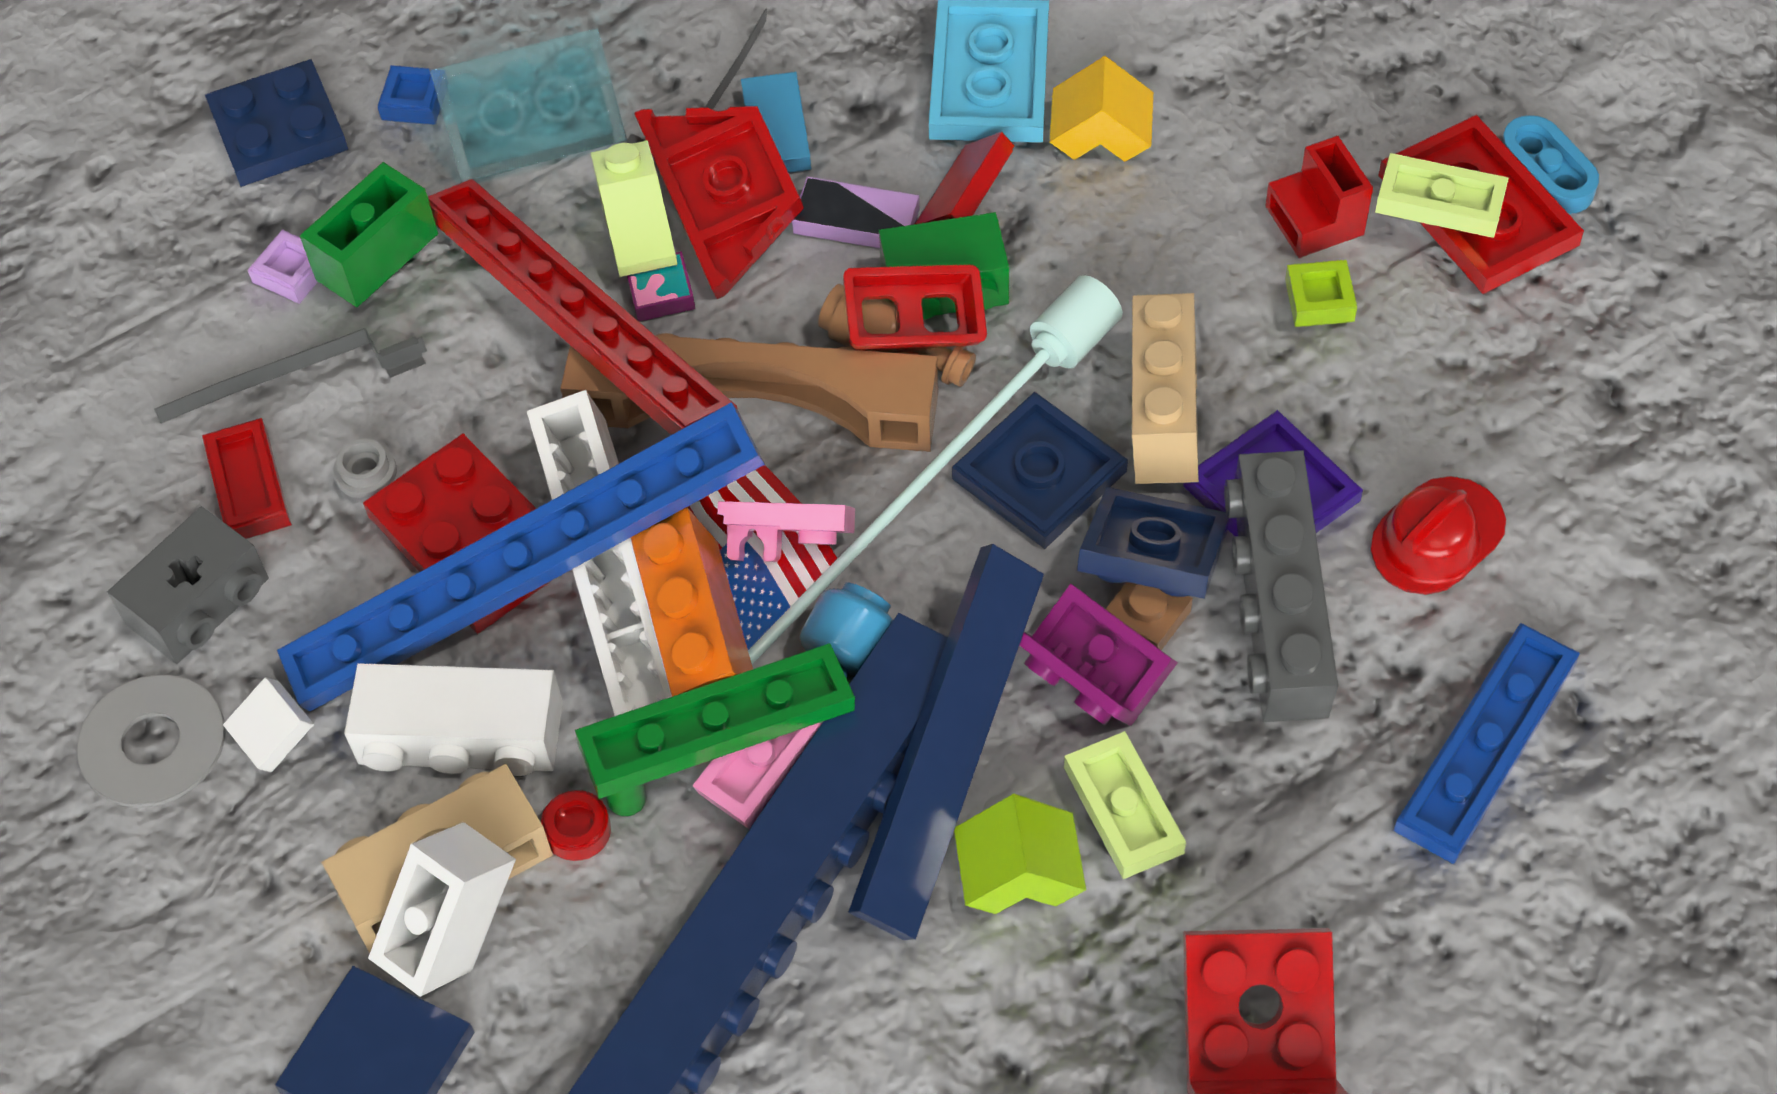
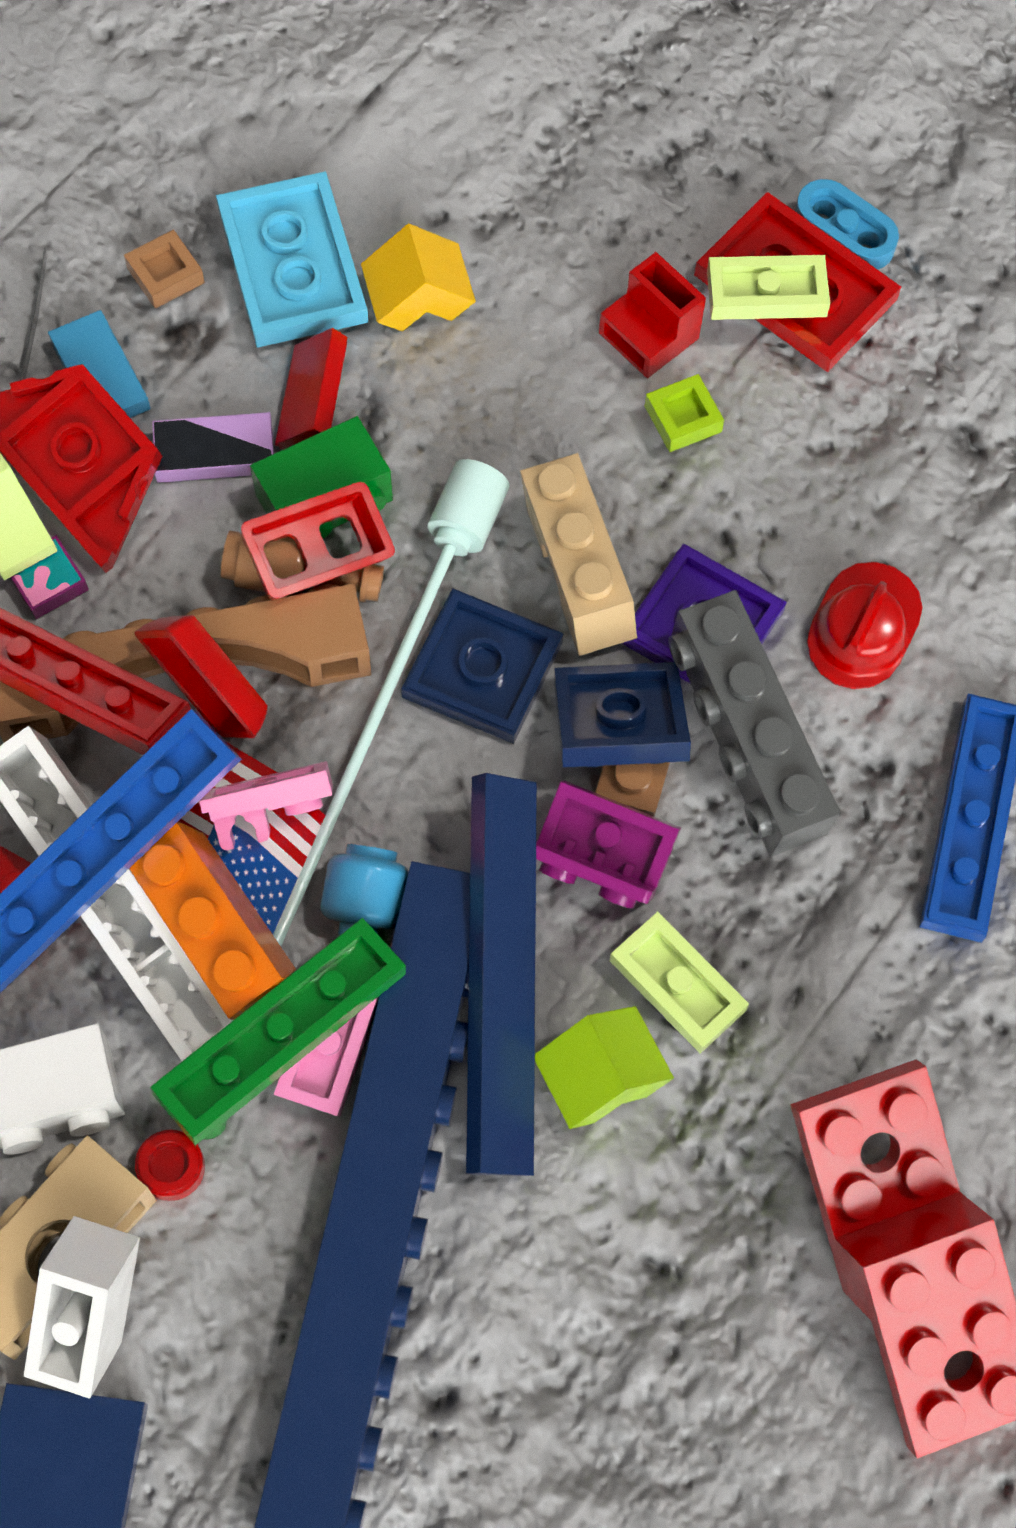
camera: 25 degrees left, 10 degrees up
none -> medium nougat plate [124,229,205,309]
none -> red piece [134,615,268,738]

